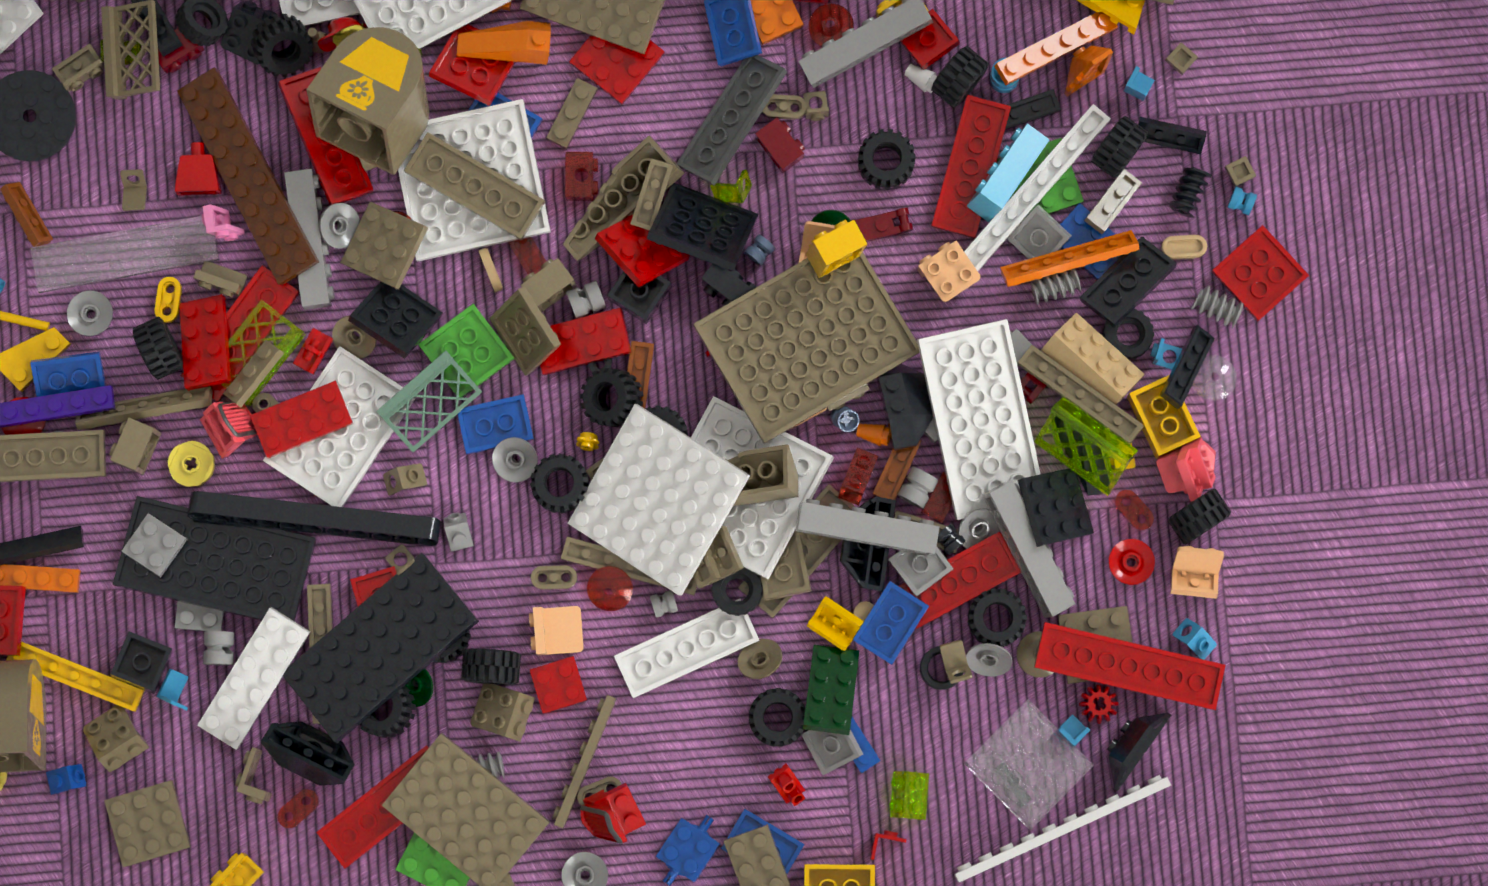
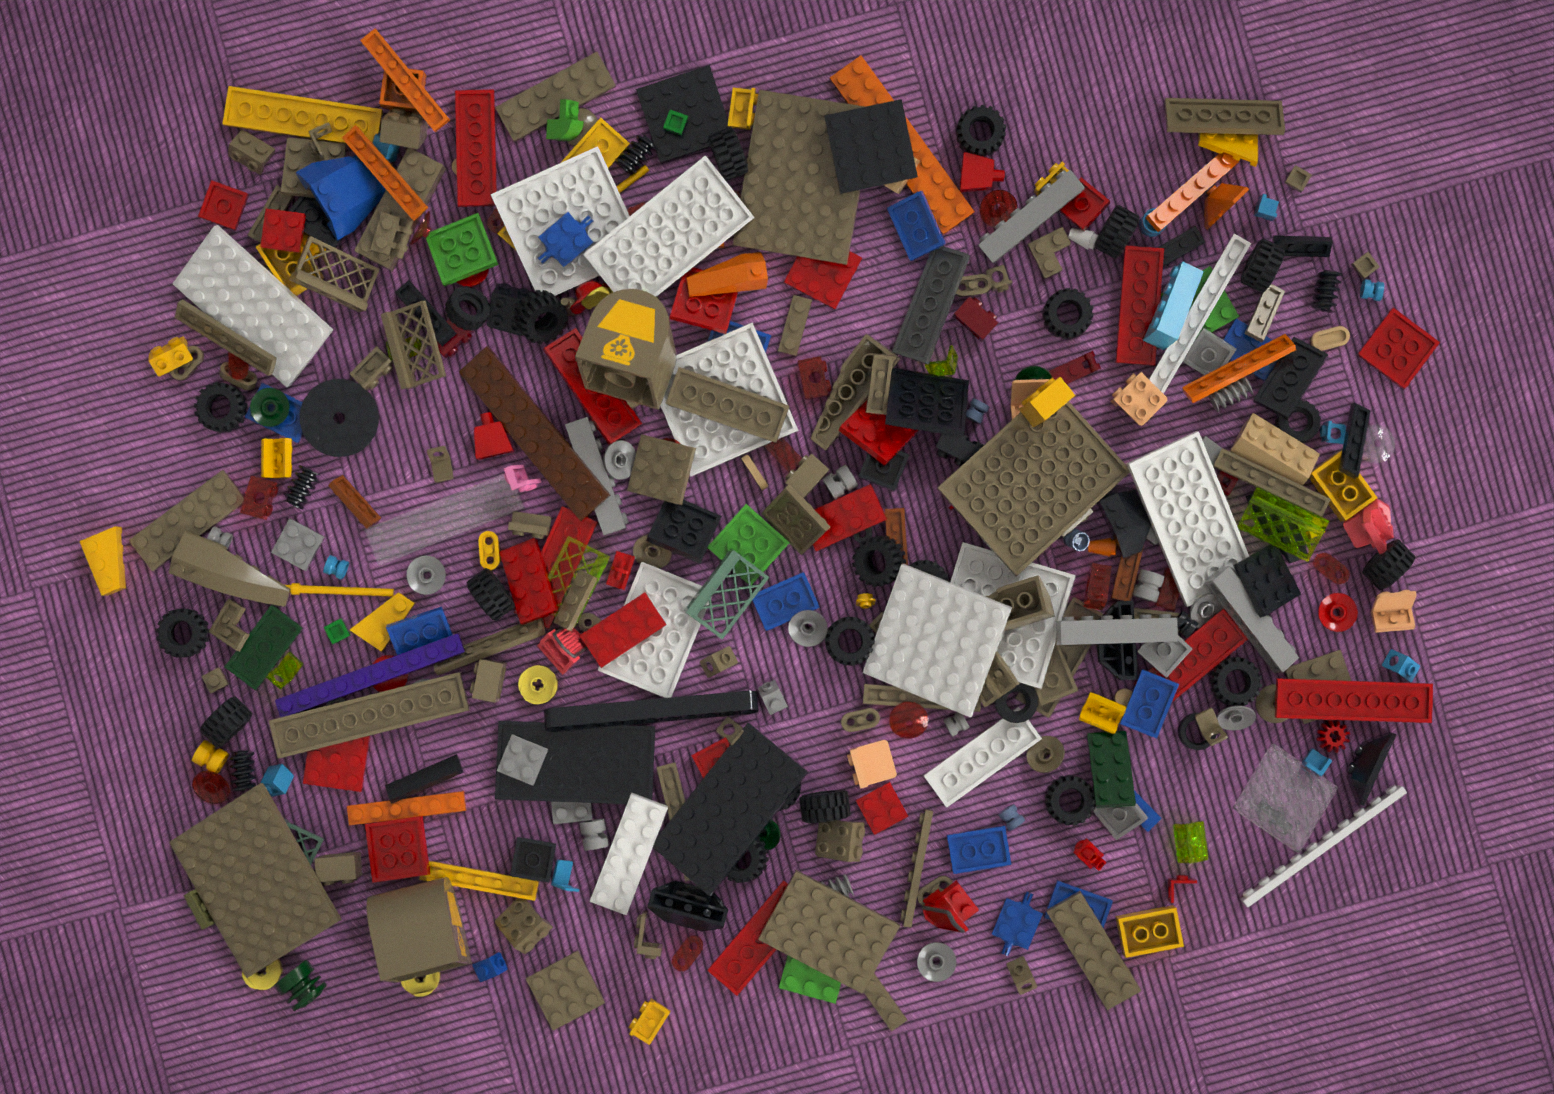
camera: 10 degrees left, 5 degrees up
light grey piece [1191,285,1243,329] -> none
none -> blue plate [947,825,1012,874]
none -> sand blue wheel [998,804,1025,831]
none -> dark tan plate [1027,227,1071,280]

